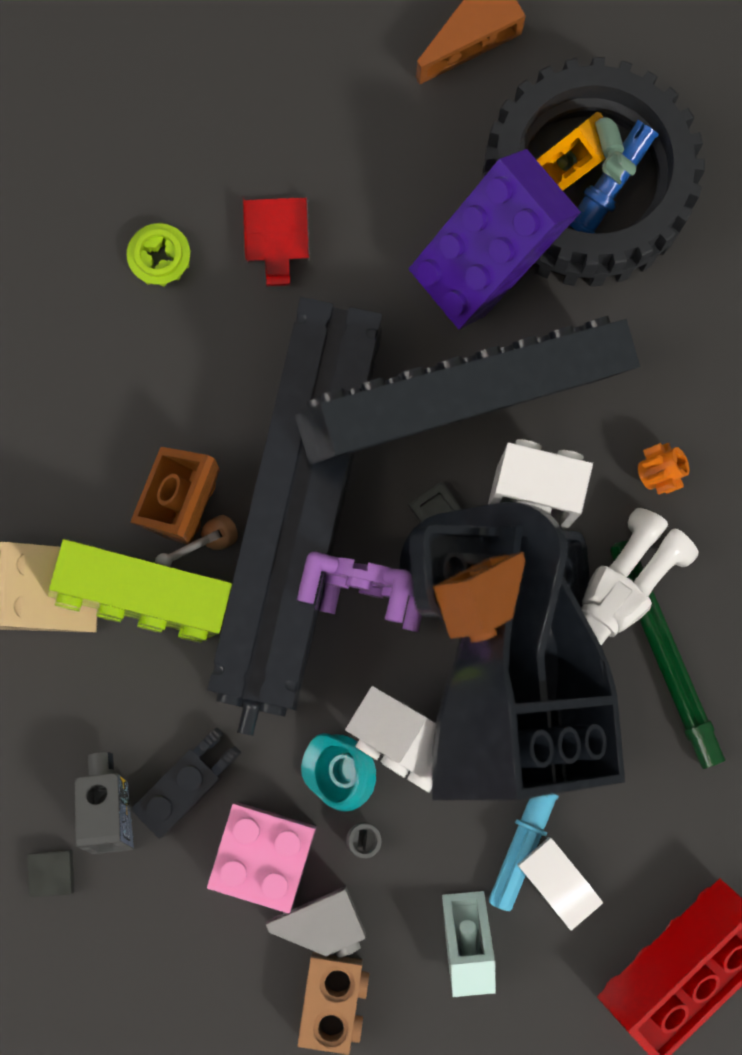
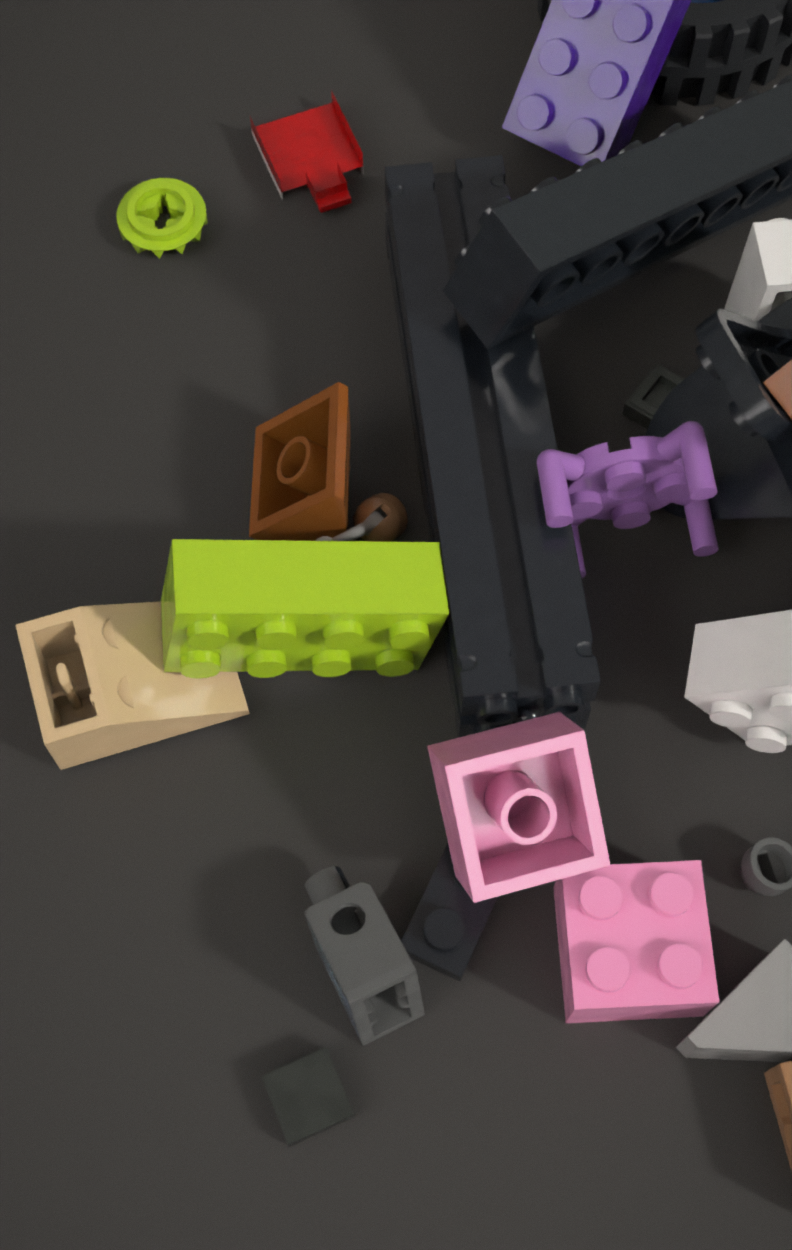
camera: 20 degrees left, 15 degrees down
teal hat [301,733,376,811] -> none
none -> bright pink brick [427,712,611,903]

